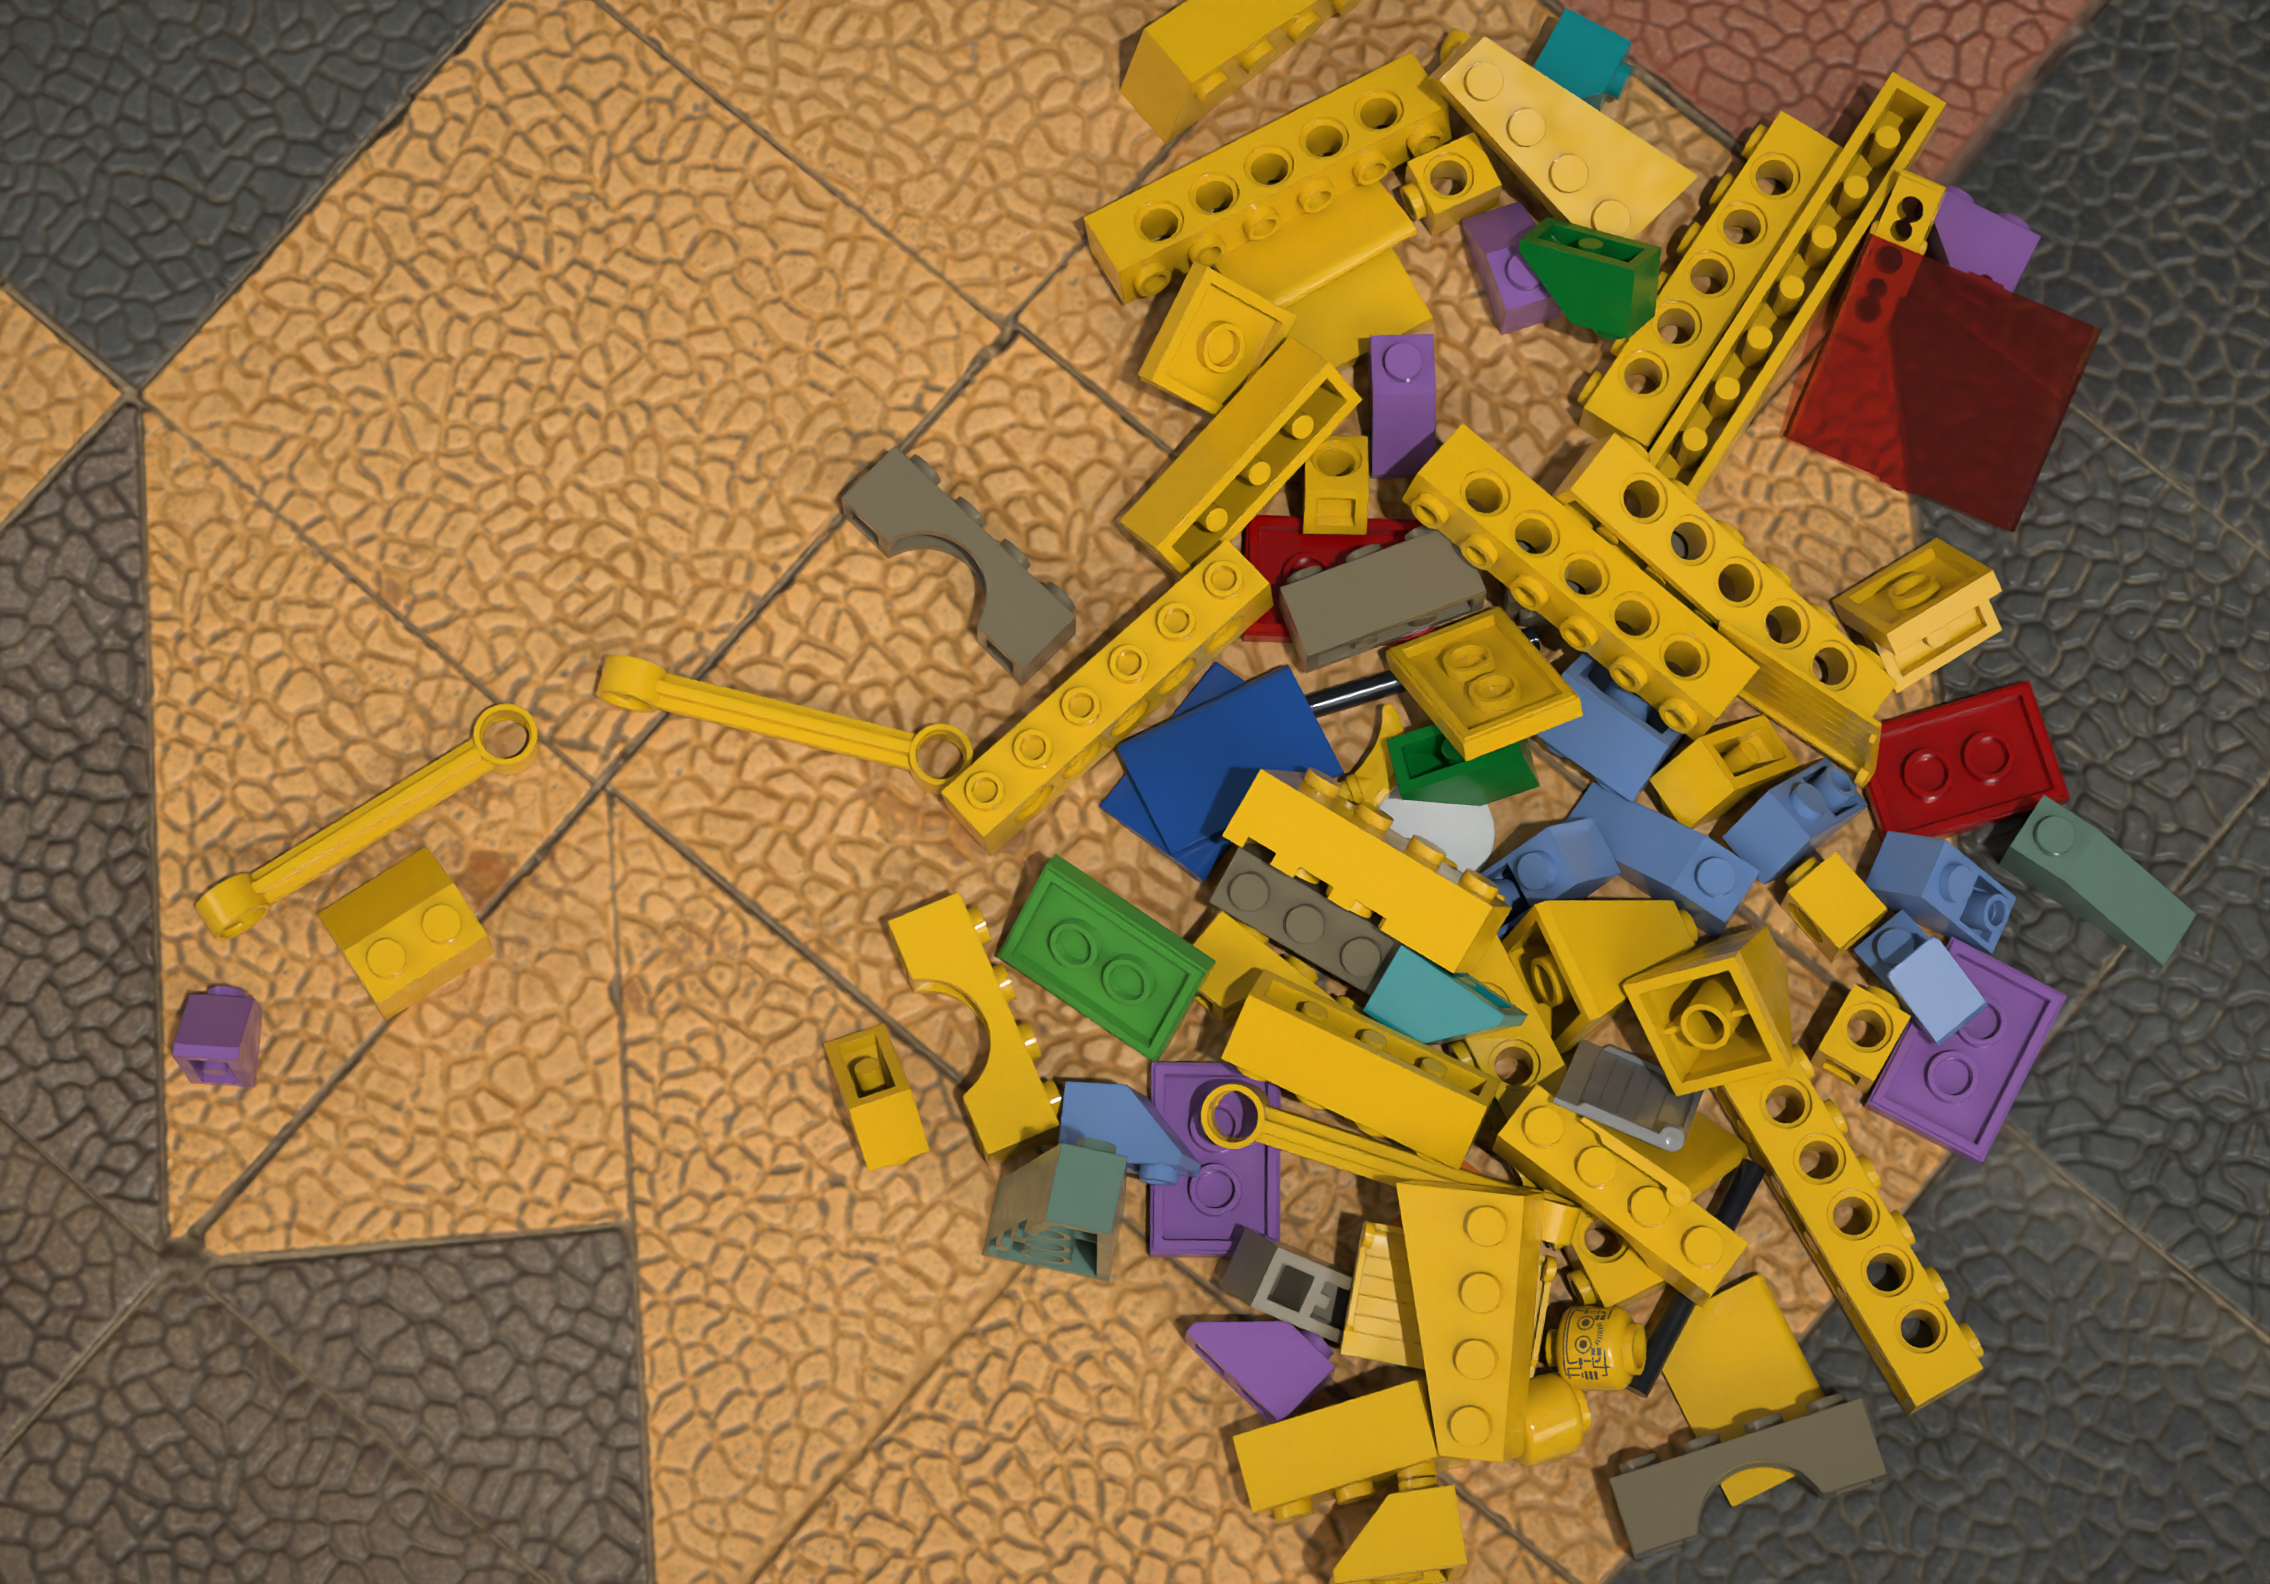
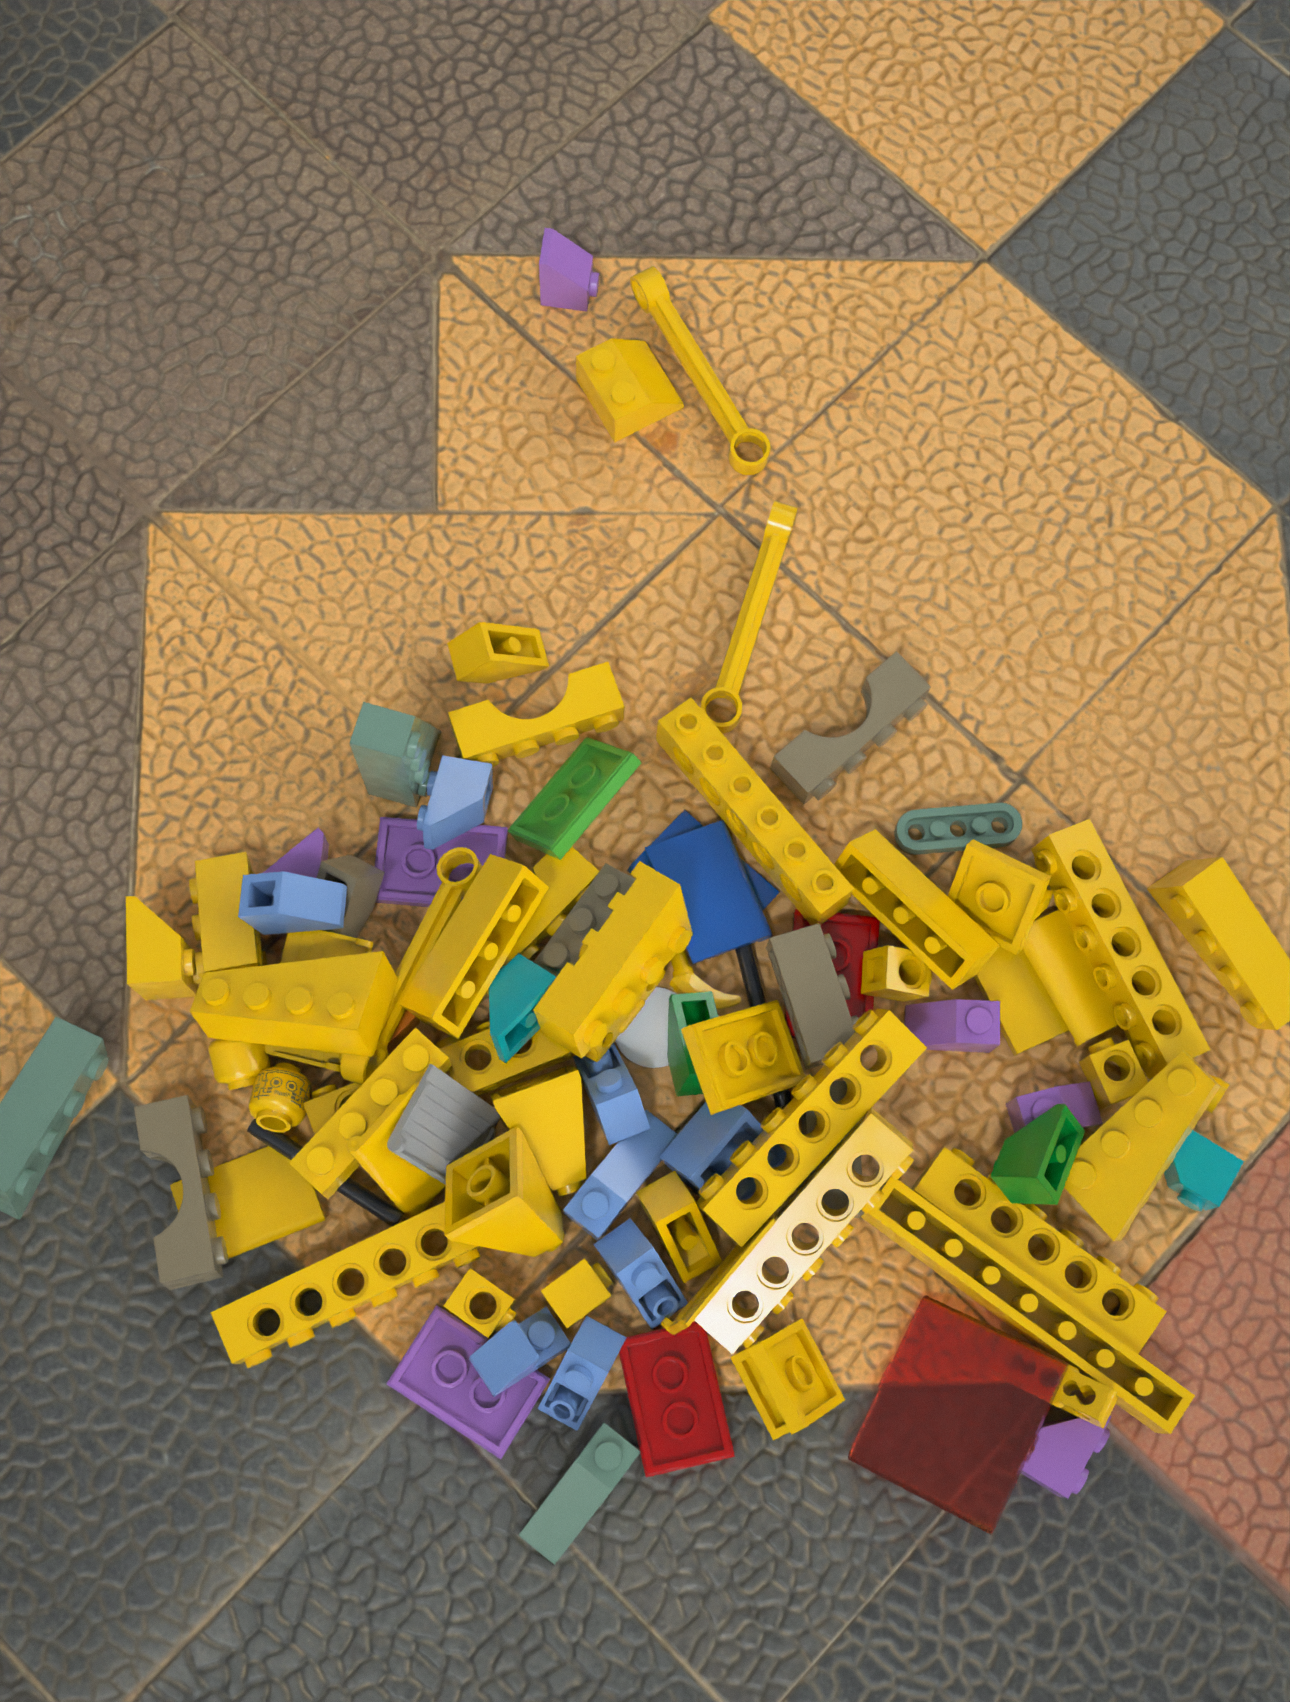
camera: 90 degrees right, 0 degrees up
none -> medium blue slope [238,871,347,935]
none -> sand green plate [894,803,1022,855]

